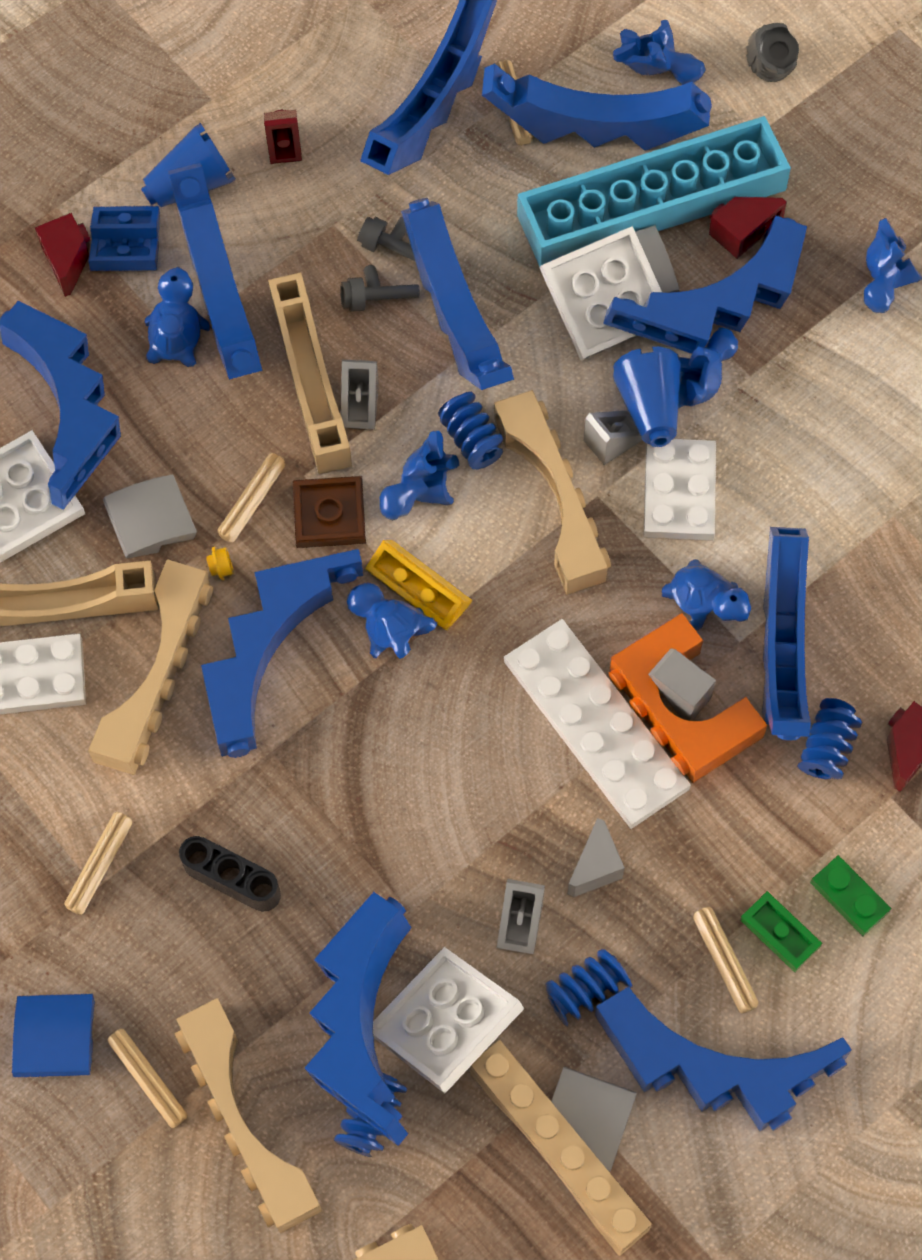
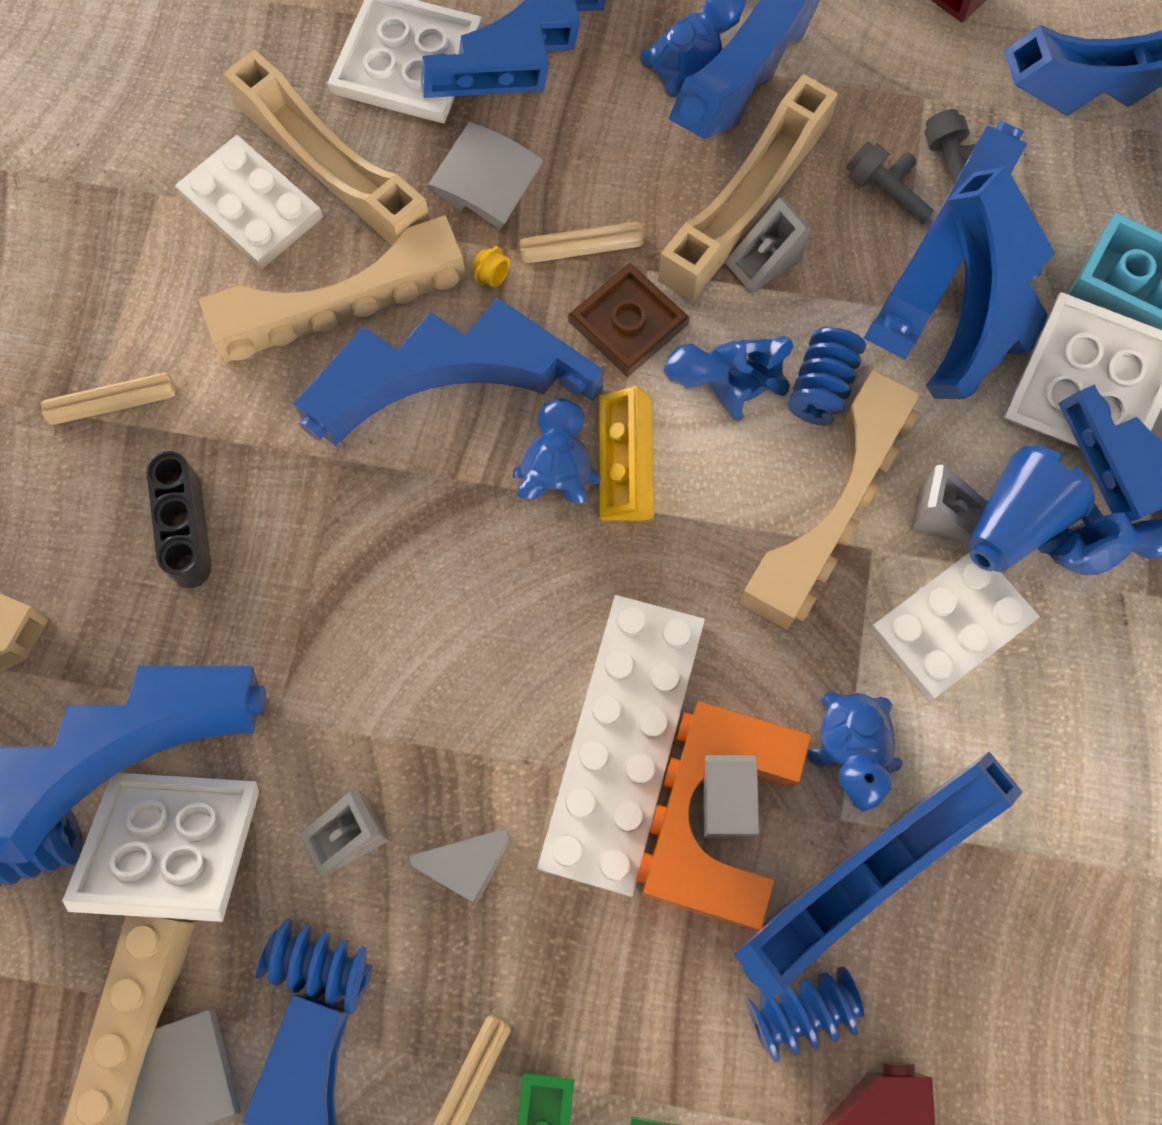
camera: 50 degrees right, 5 degrees up
none -> blue arch [926,166,1055,400]

